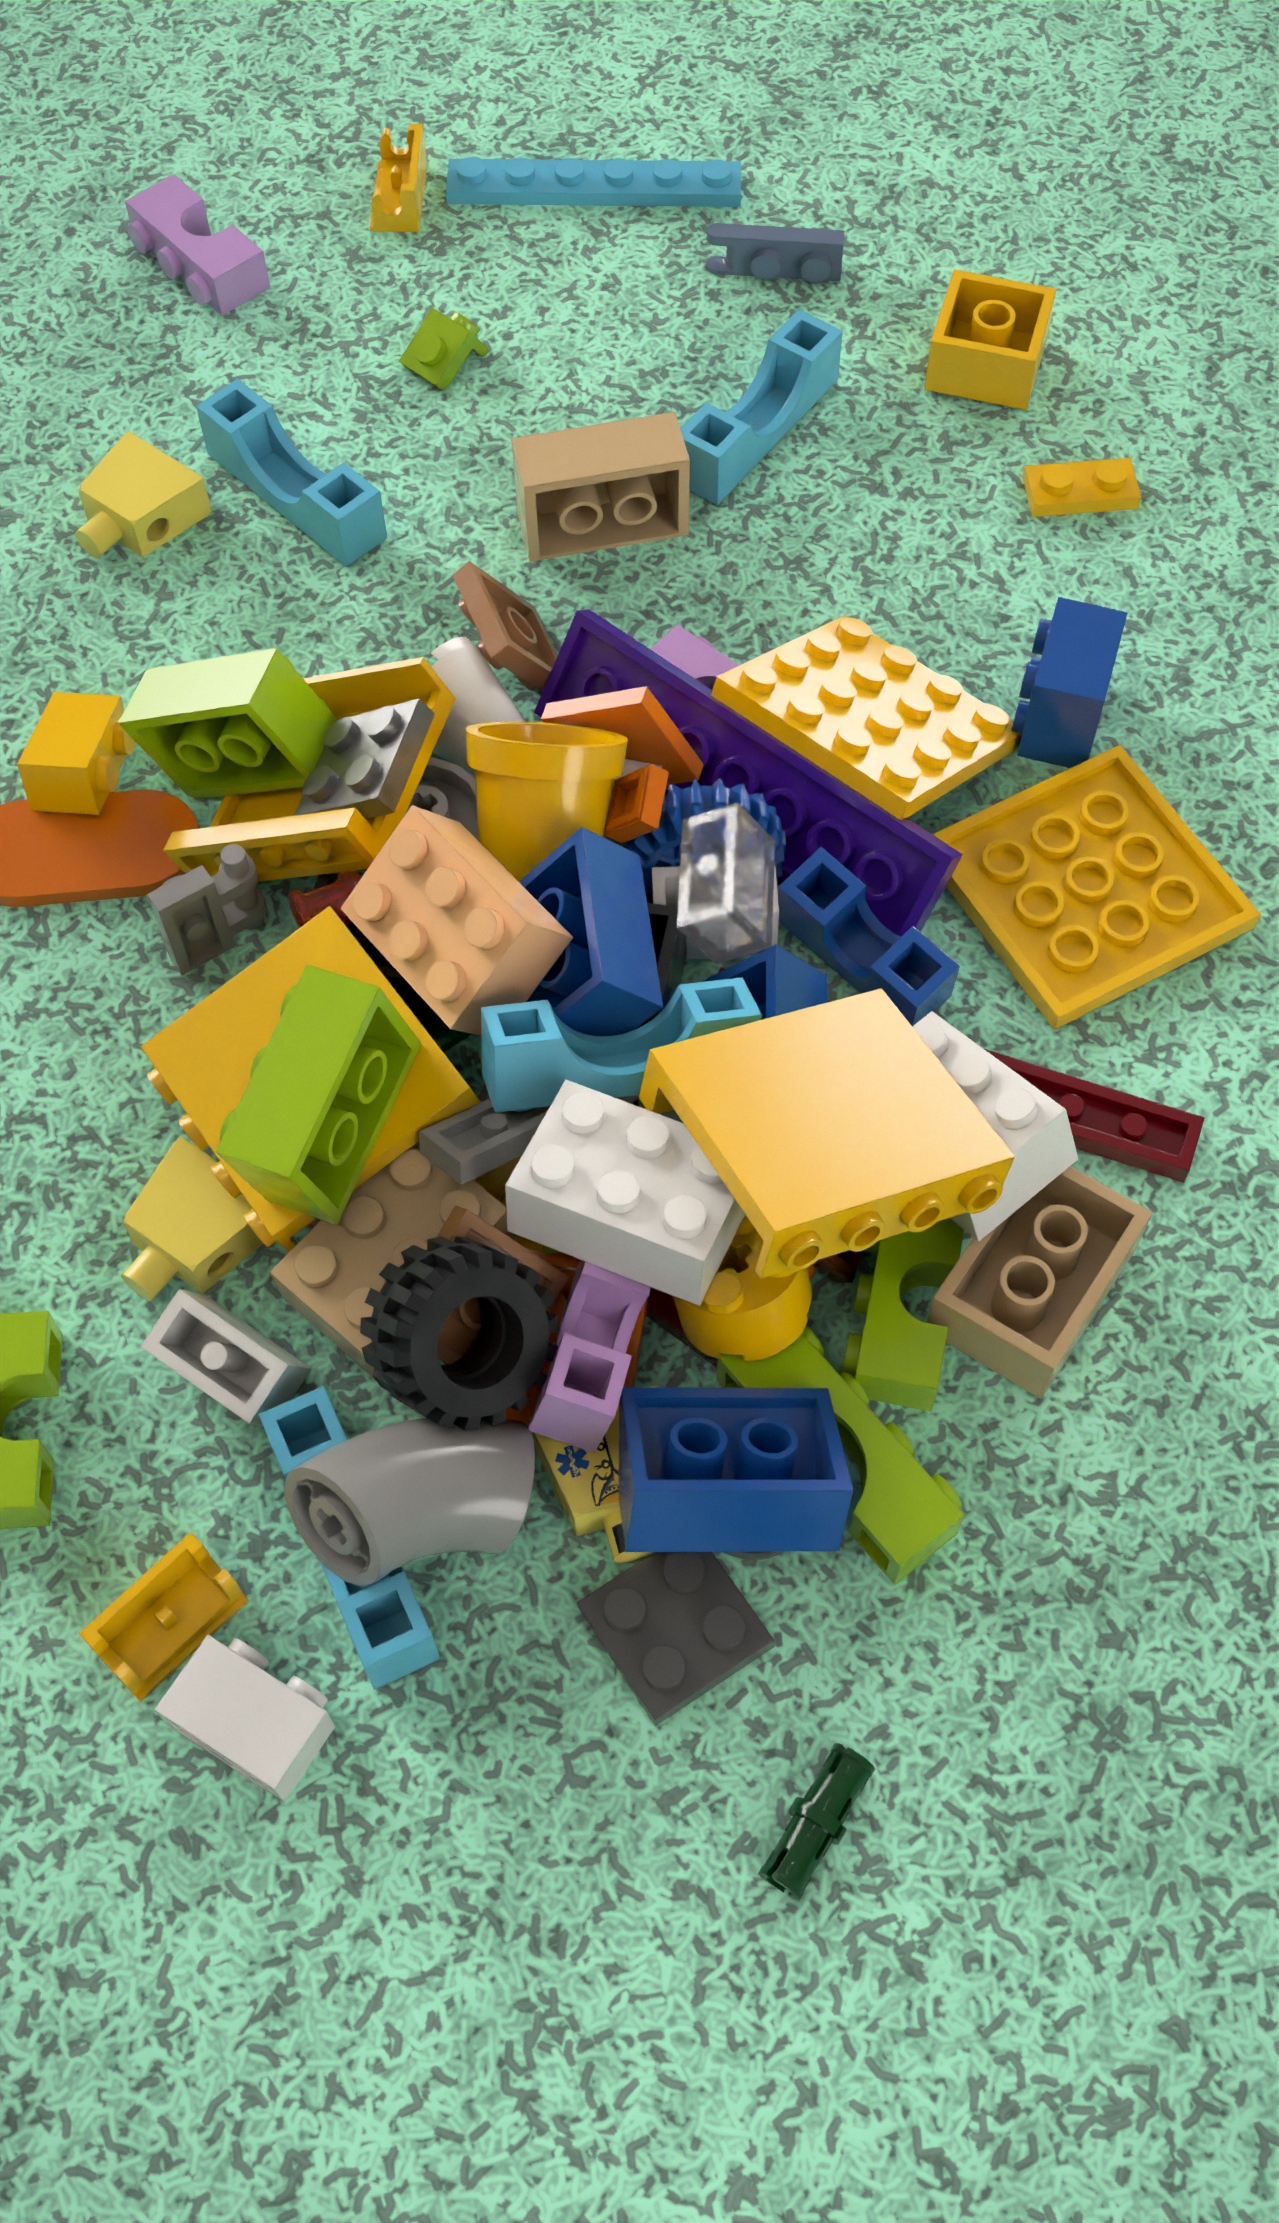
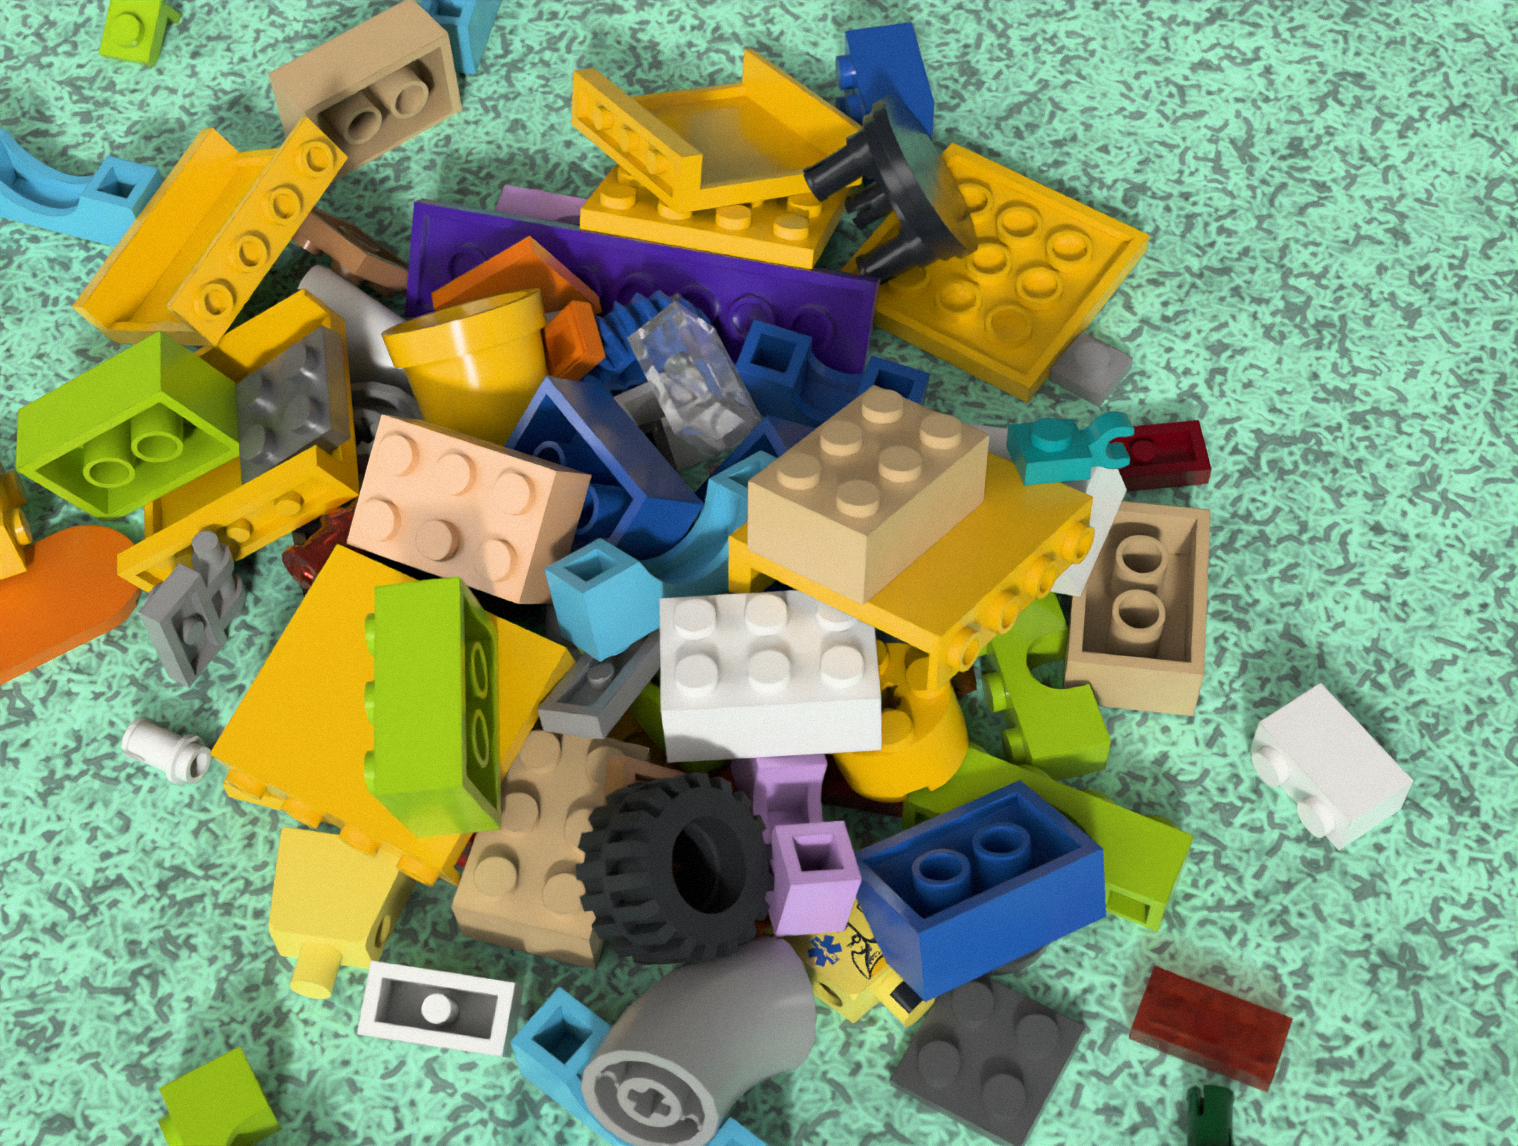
camera: 25 degrees left, 5 degrees down
none -> yellow panel [72,116,348,346]
none -> white pin [121,717,212,786]
none -> yellow panel [571,49,863,214]
none -> tan brick [747,385,989,605]
none -> black piece [803,94,978,288]
none -> teal plate [1006,411,1134,485]
none -> light grey plate [1049,331,1133,407]
none -> clear red plate [1128,966,1293,1093]
none -> white brick [1250,683,1413,851]

